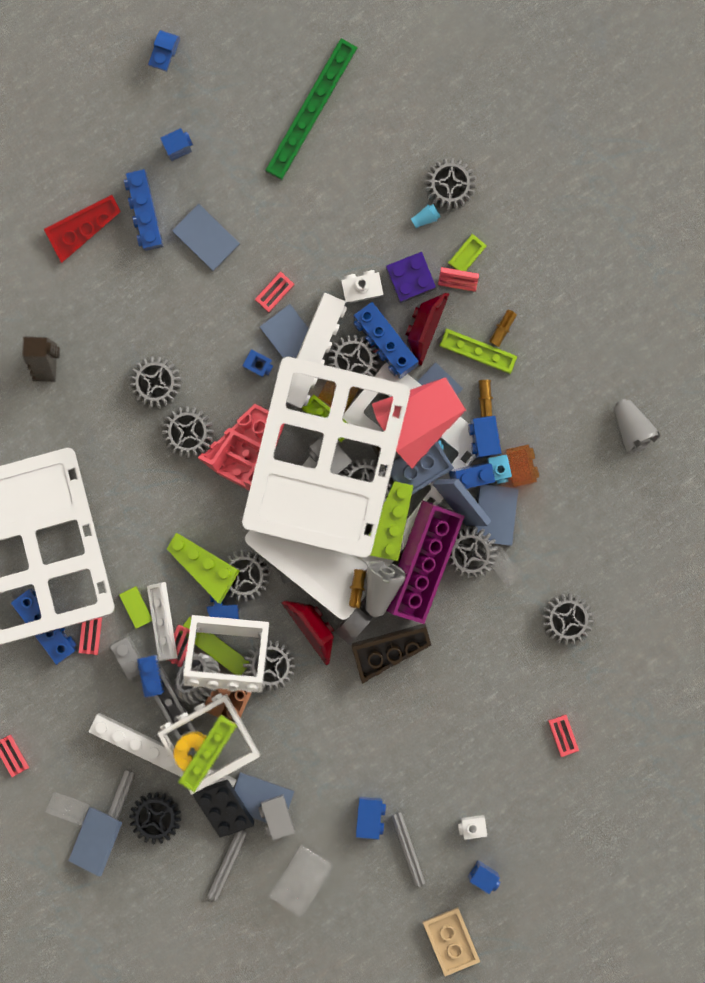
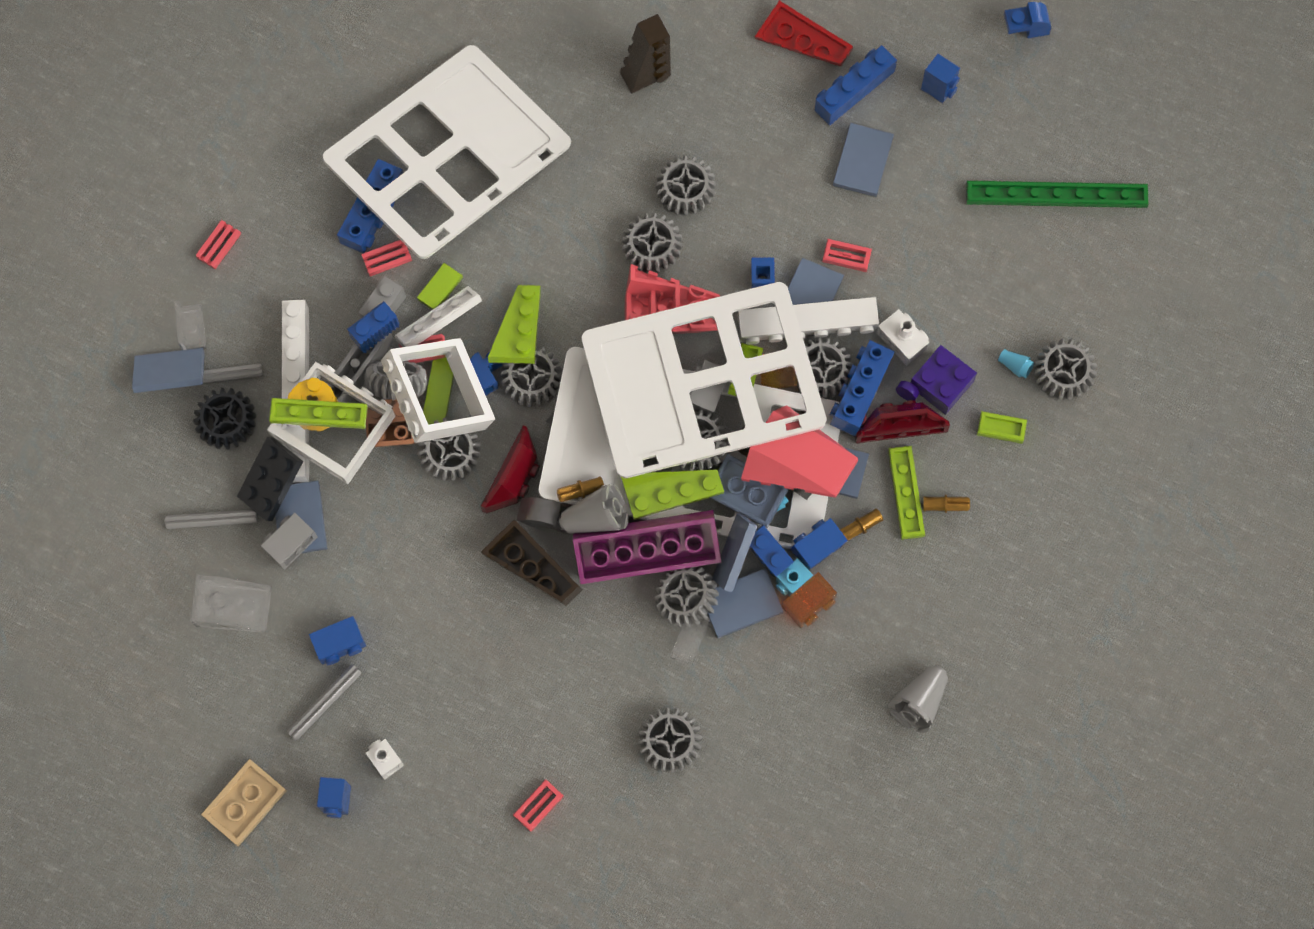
camera: 65 degrees right, 15 degrees down
coral tile [438,267,479,292] -> none
none -> dark purple tile [895,381,920,401]

